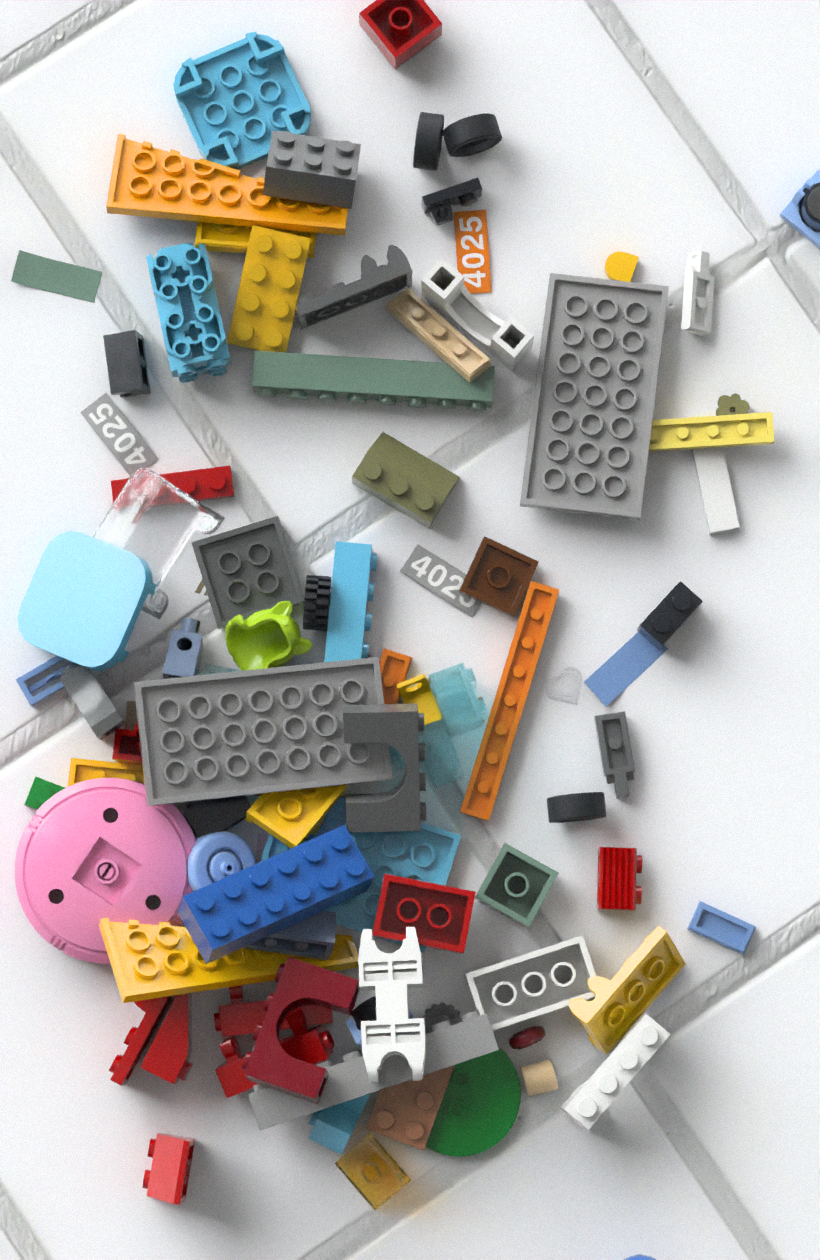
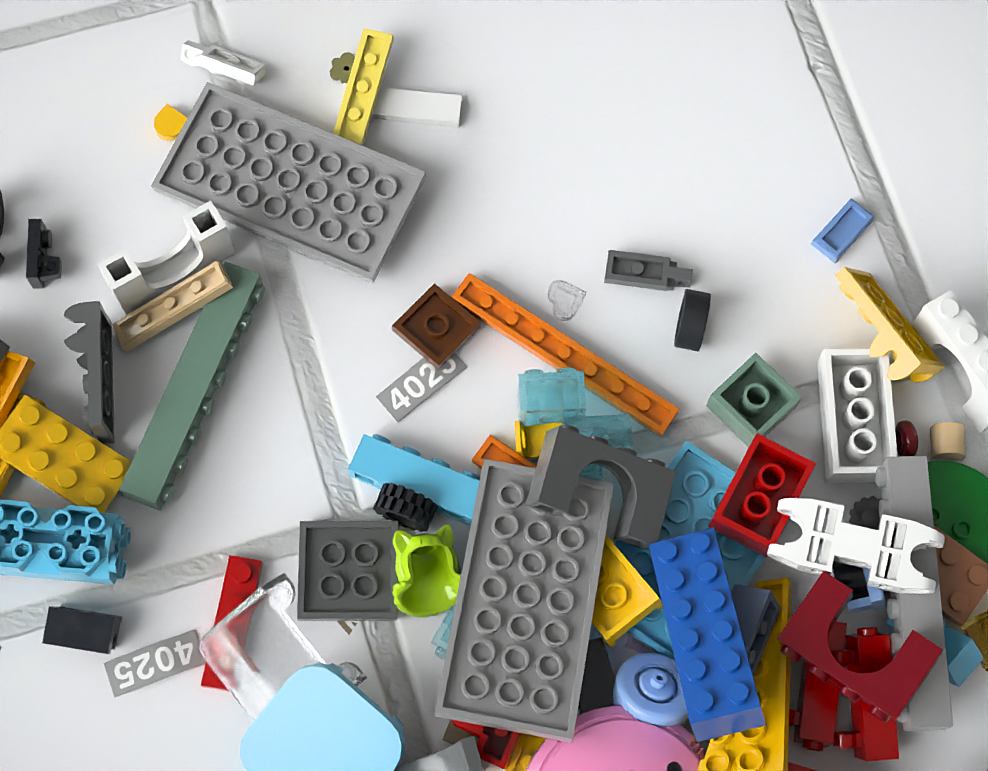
camera: 70 degrees left, 10 degrees down
sand blue torso [163,618,203,679] -> none
olive slope [352,432,460,529] -> none
orange sticker [454,210,492,294] -> none
medium blue sticker [584,632,668,706] -> none
red brick [597,847,642,911] -> none
black brick [637,581,703,650] -> none

